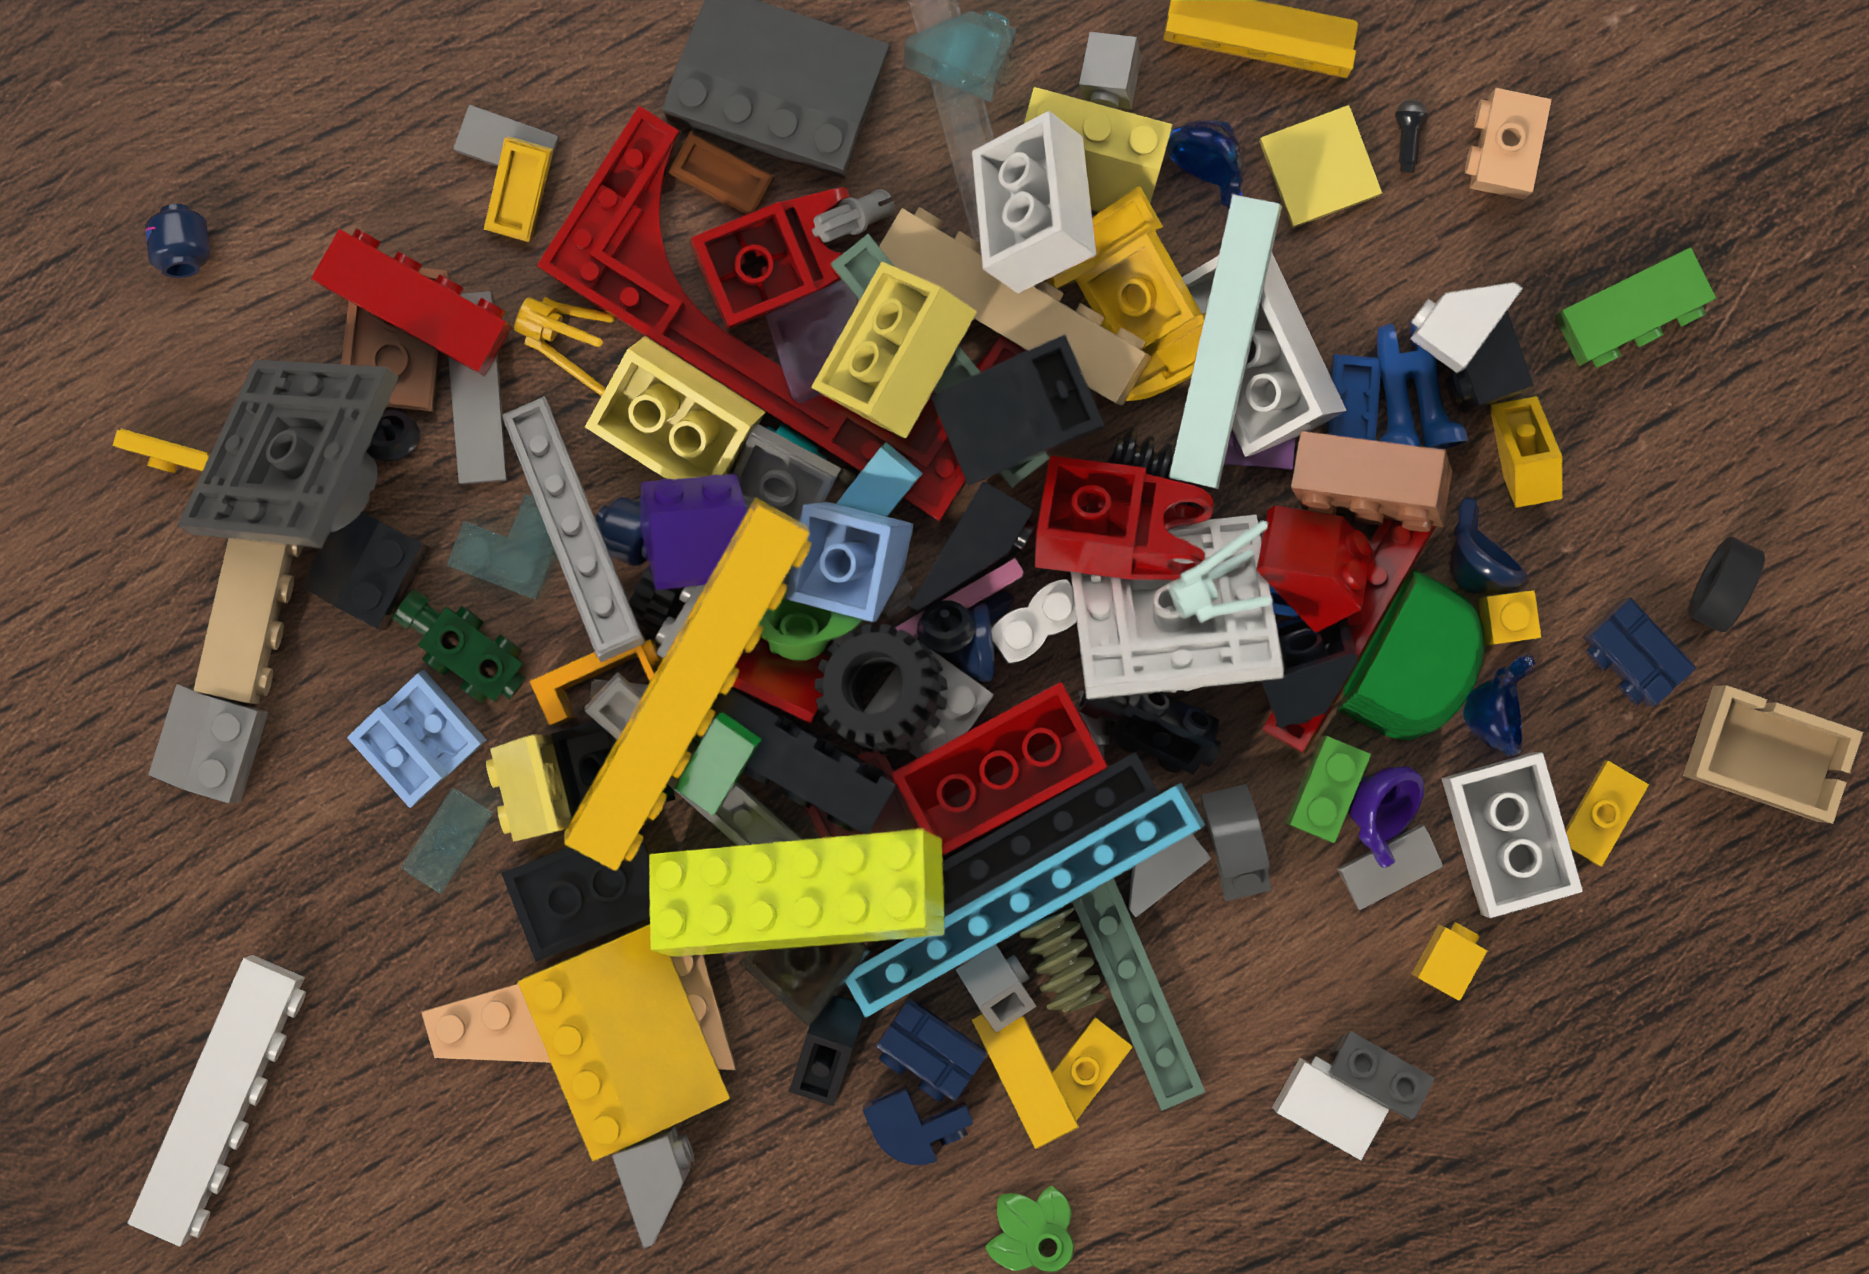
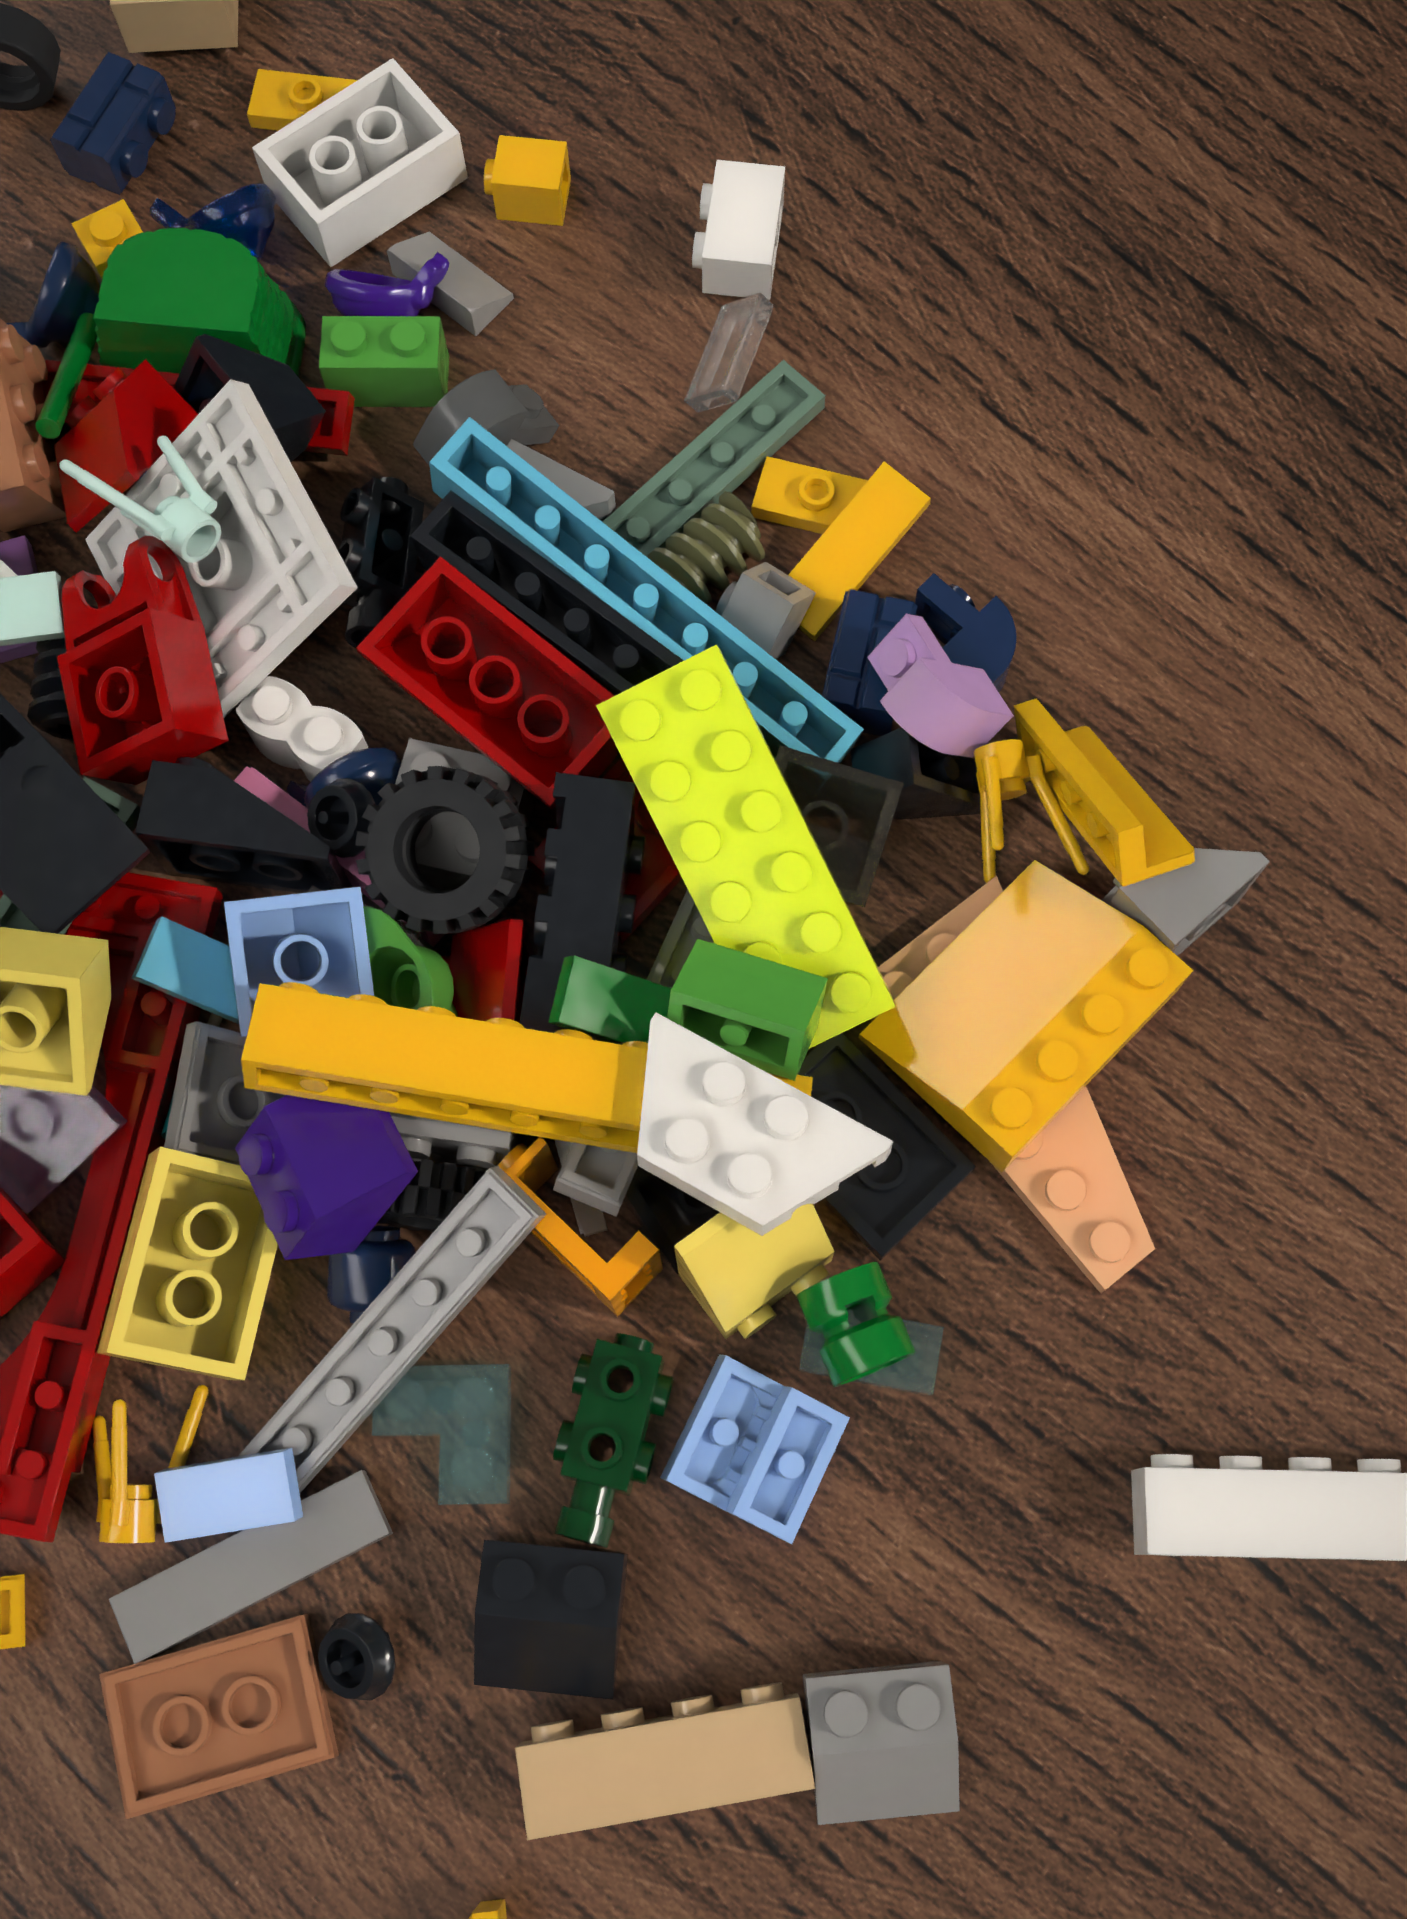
camera: 110 degrees left, 15 degrees down
dark grey piece [178,360,399,548] -> none
red brick [311,228,512,377] -> none
bright green plate [986,1185,1074,1272] -> none
dark grey bracket [1329,1031,1435,1120] -> none
none -> green bar [35,313,97,439]
none -> light blue tile [154,1448,303,1543]
none -> white wing [637,1013,893,1236]
none -> bright green brick [667,939,828,1081]
none -> clear tile [684,293,774,413]
none -> green wheel [796,1262,916,1387]
none -> lavender brick [867,613,1014,758]
none -> yellow plant [973,739,1089,883]
none -> yellow panel [1014,698,1195,887]

